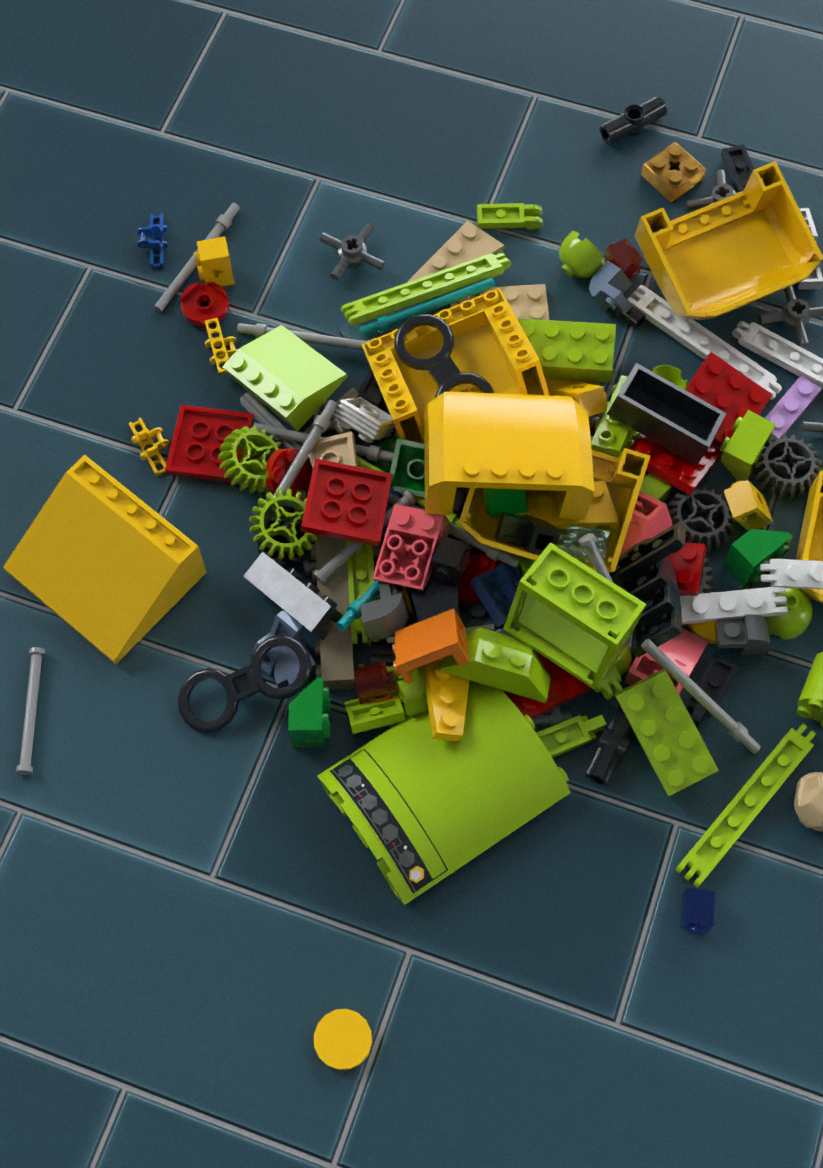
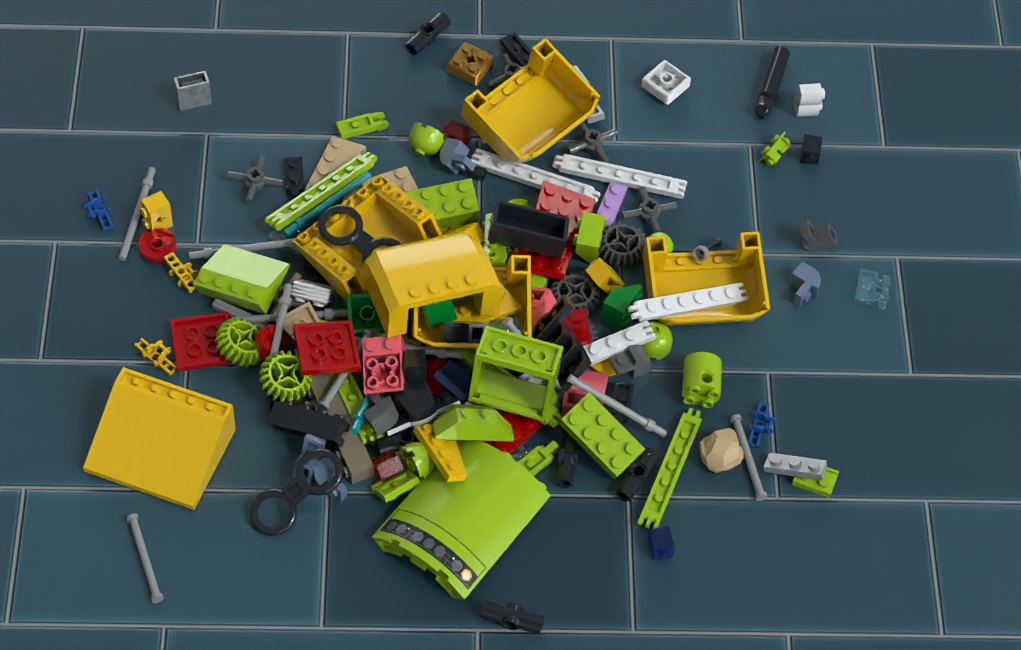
camera: 25 degrees left, 10 degrees down
green slope [288,678,331,748] -> none
orange panel [392,609,469,684] -> none
none -> flat silver piece [174,71,212,111]
none -> black hinge [284,156,304,200]
none -> black piece [480,599,545,634]
none -> black piece [615,447,661,502]

